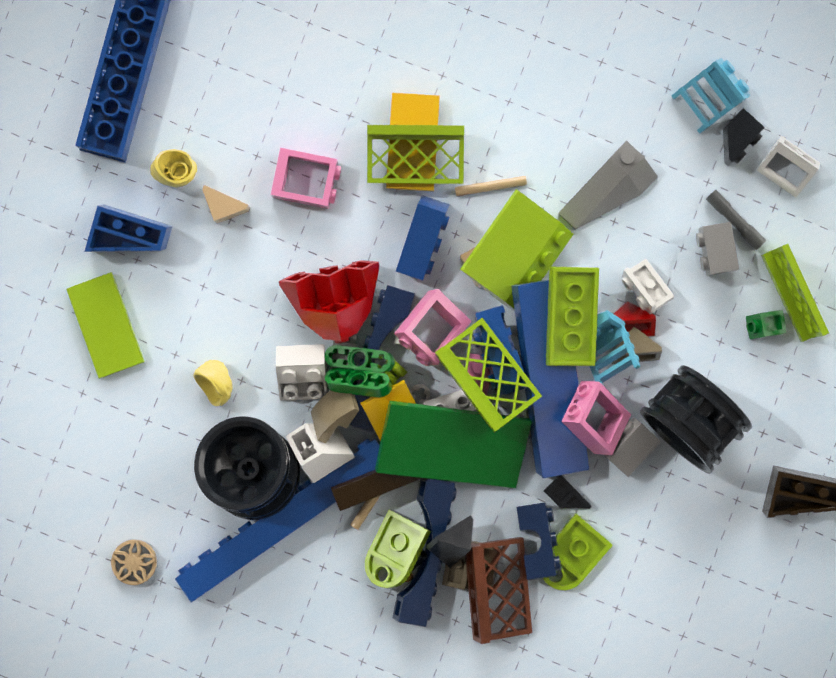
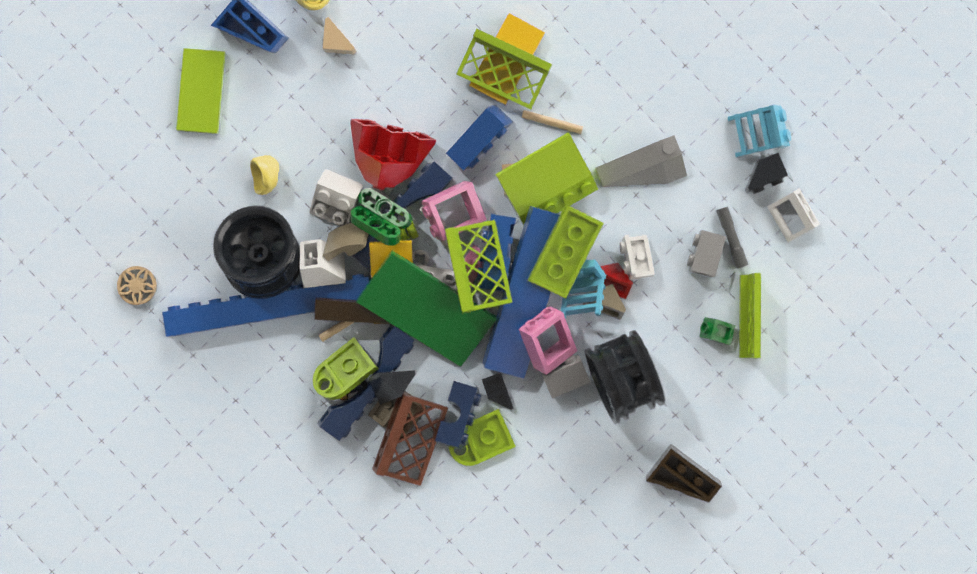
camera: 30 degrees right, 0 degrees up
bright pink window [271,148,341,209] -> none

